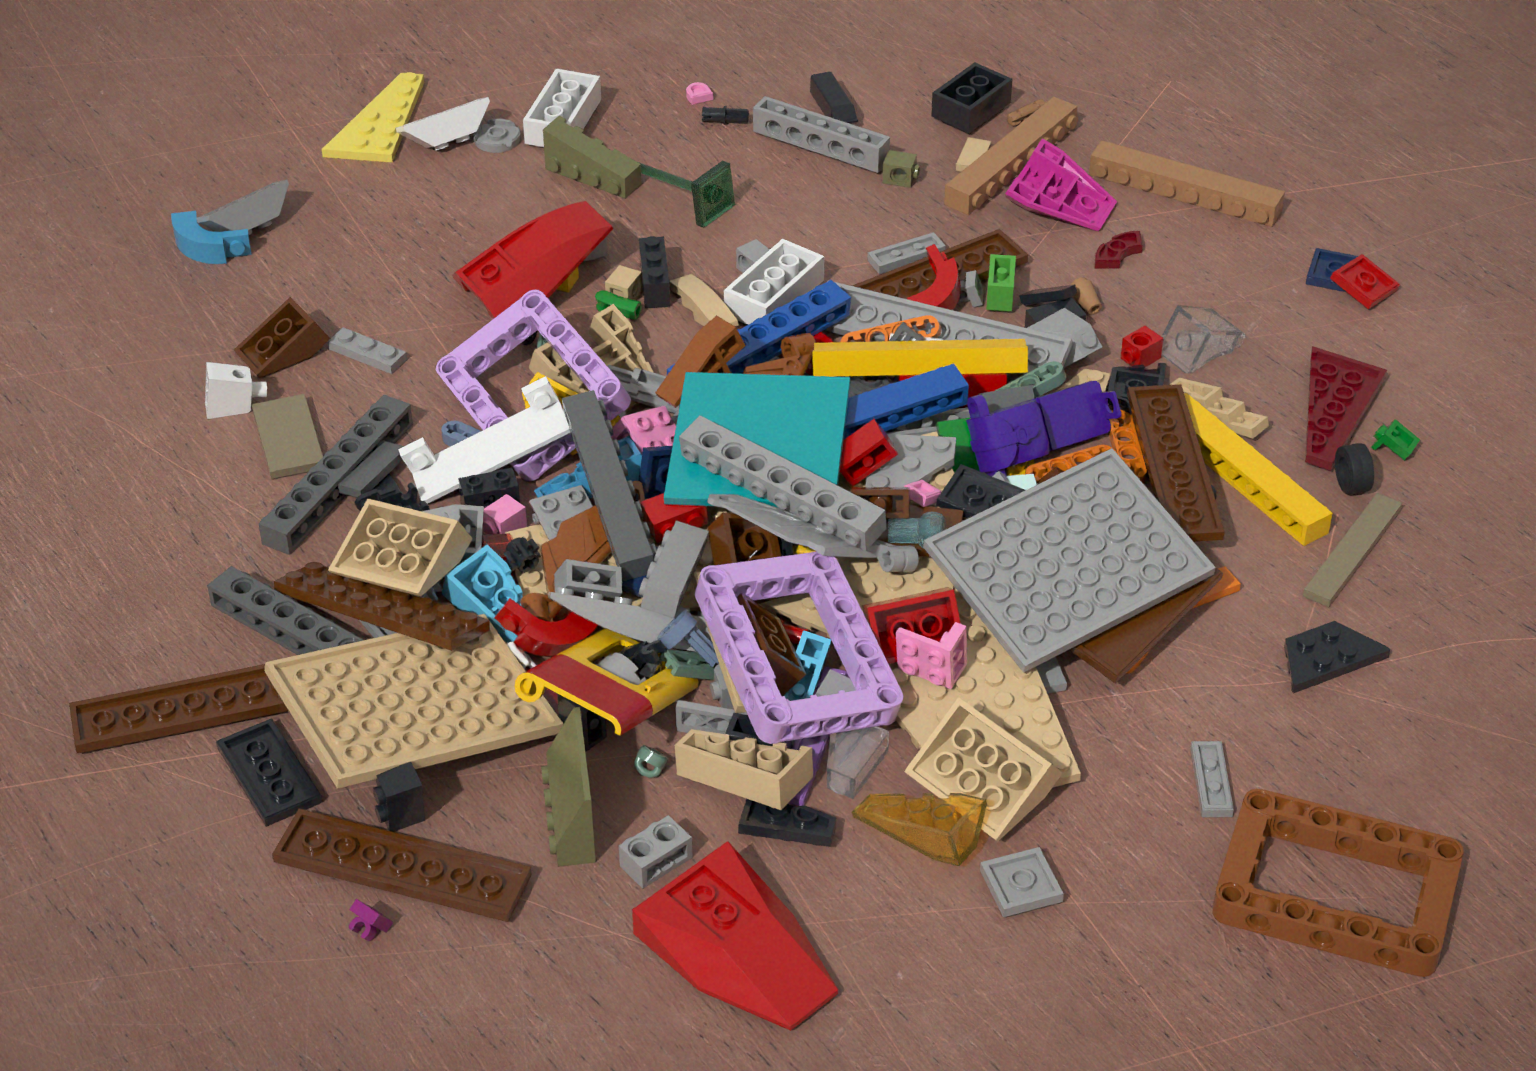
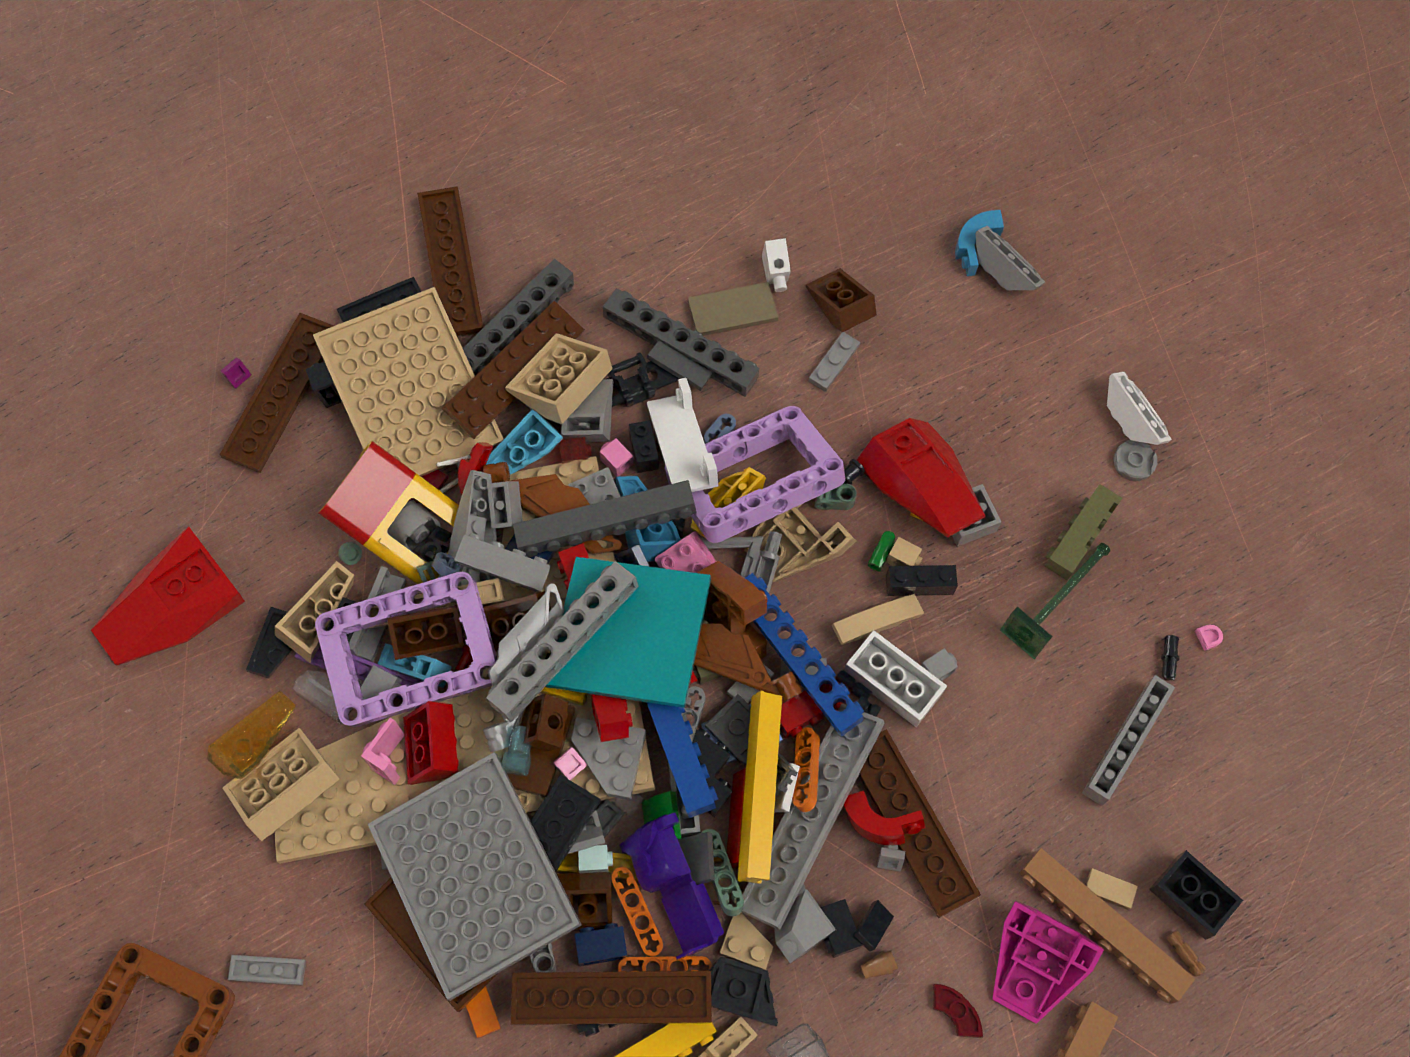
camera: 90 degrees right, 25 degrees up
light yellow wing [322,72,424,163] -> none
black gear [504,537,541,573] -> none
white brick [523,69,601,147] -> none
olive slope [541,707,596,867] -> none
light grey brick [619,815,693,889] -> none
black piece [810,72,858,124] -> none
light grey plate [867,232,946,274] -> none
olive brick [882,150,920,188] -> none
light grey plate [980,847,1064,917] -> none
bright green brick [986,254,1016,311] -> none
red brick [1120,326,1164,367] -> none

